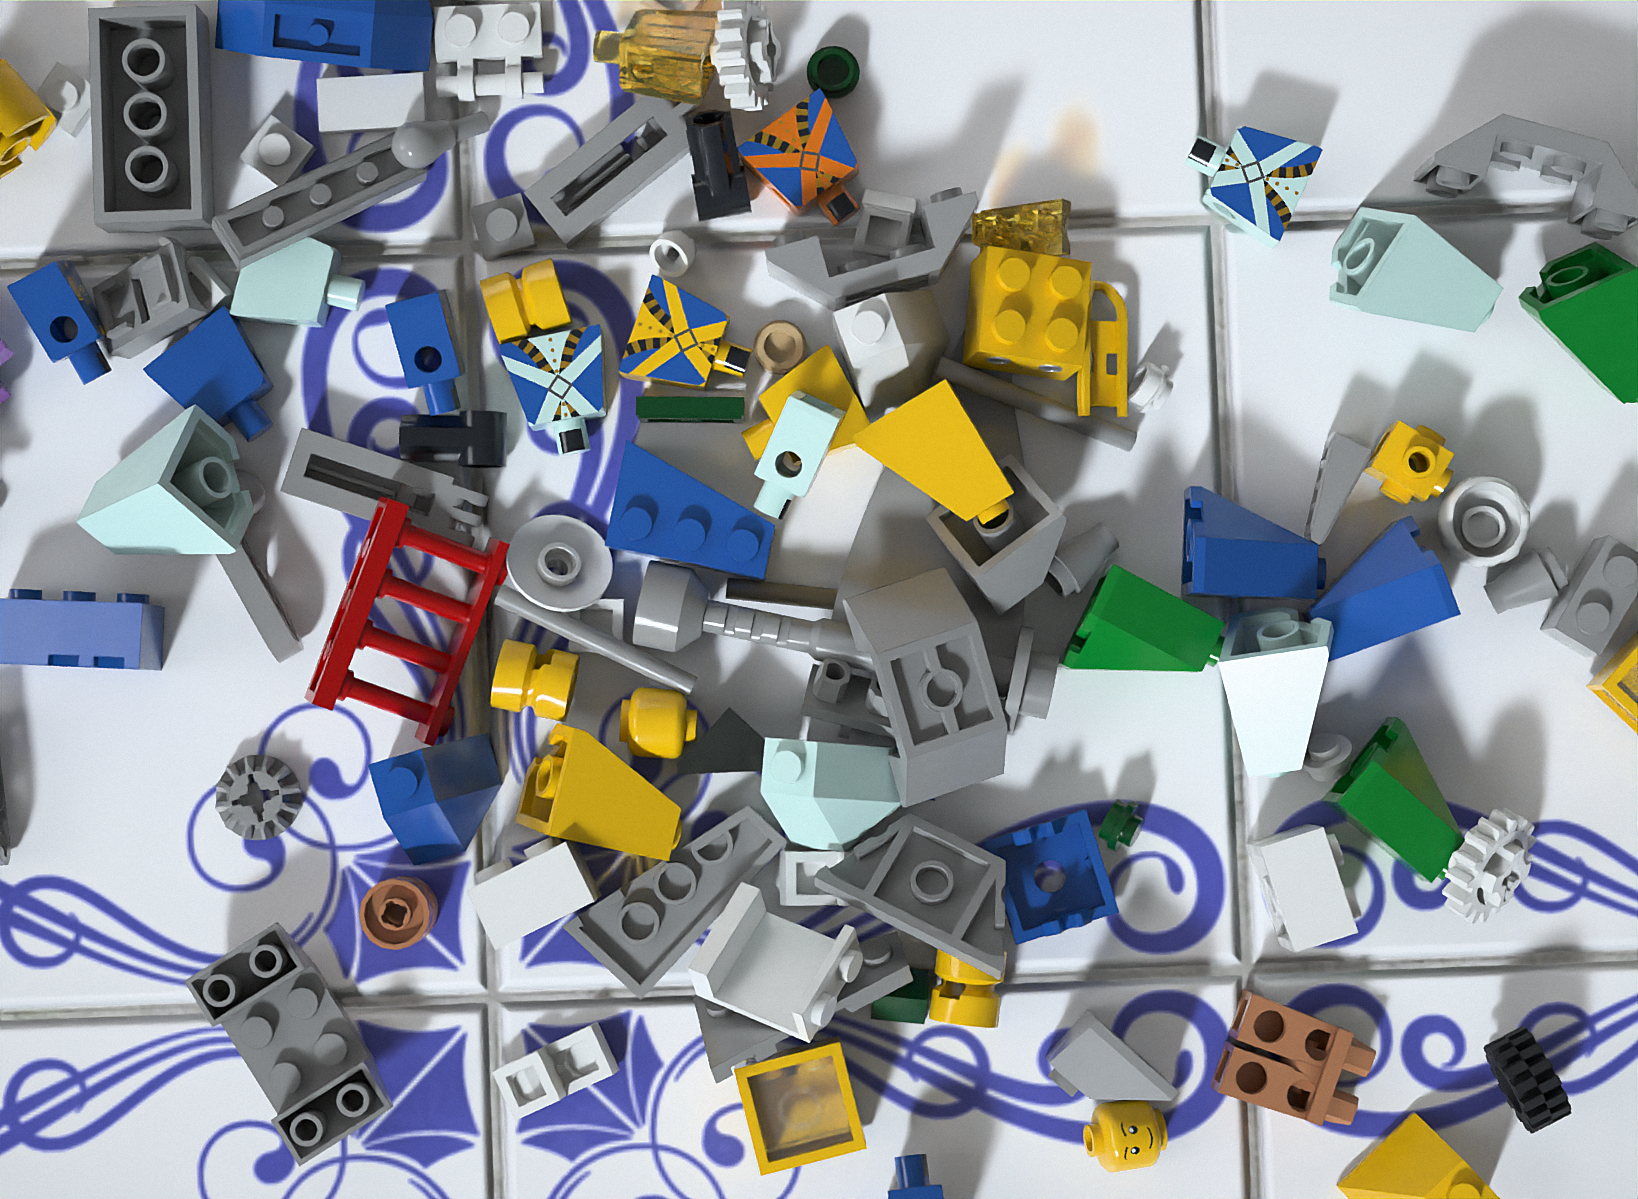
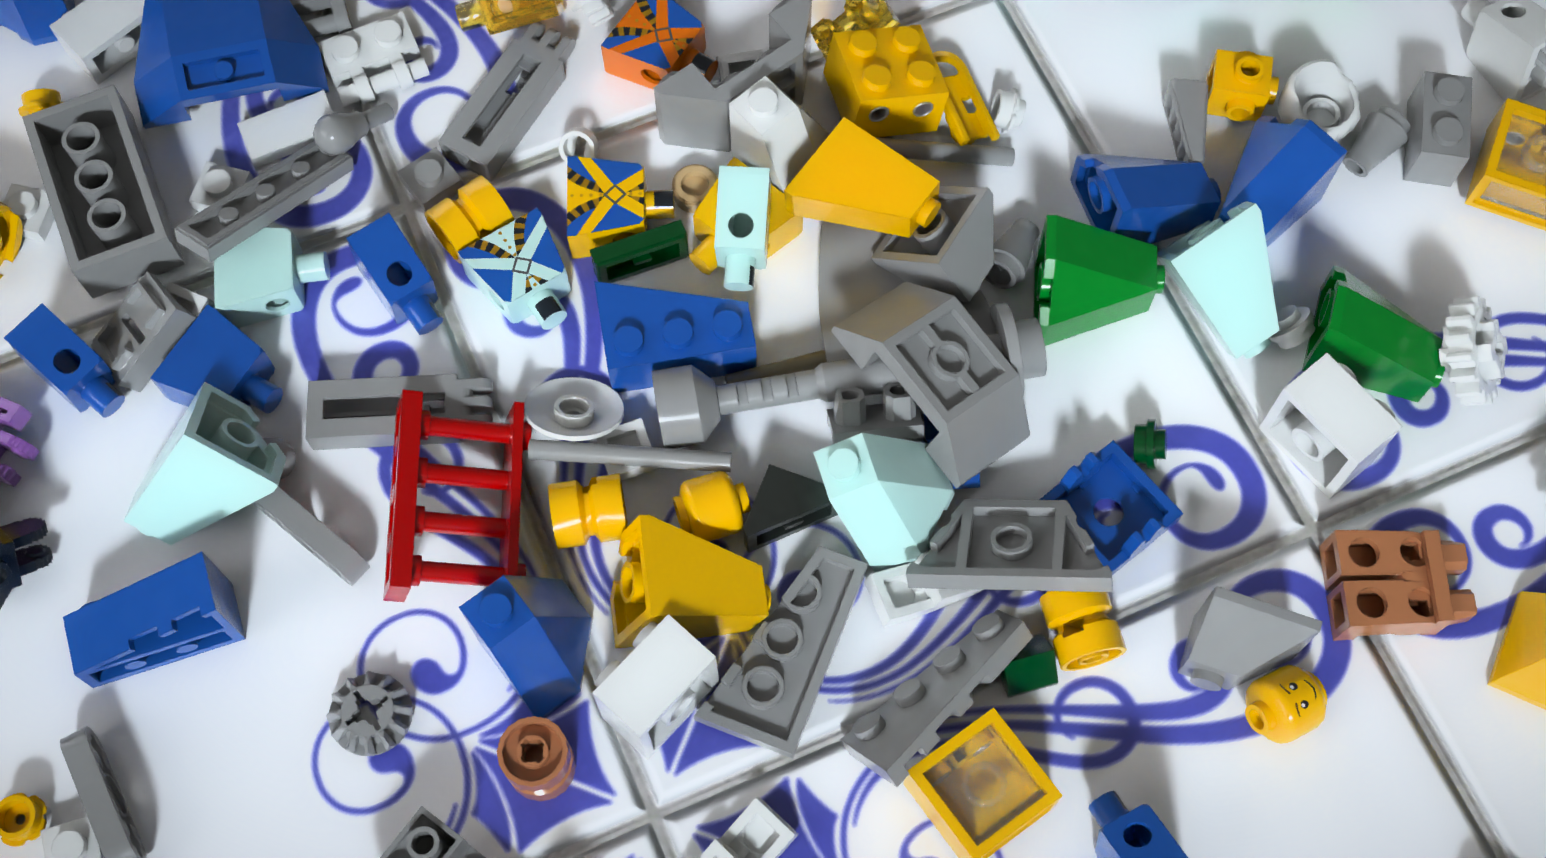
camera: 20 degrees left, 20 degrees down
black piece [399,410,507,468] -> none
black piece [685,109,752,222] -> none
white panel [688,882,863,1043] -> none

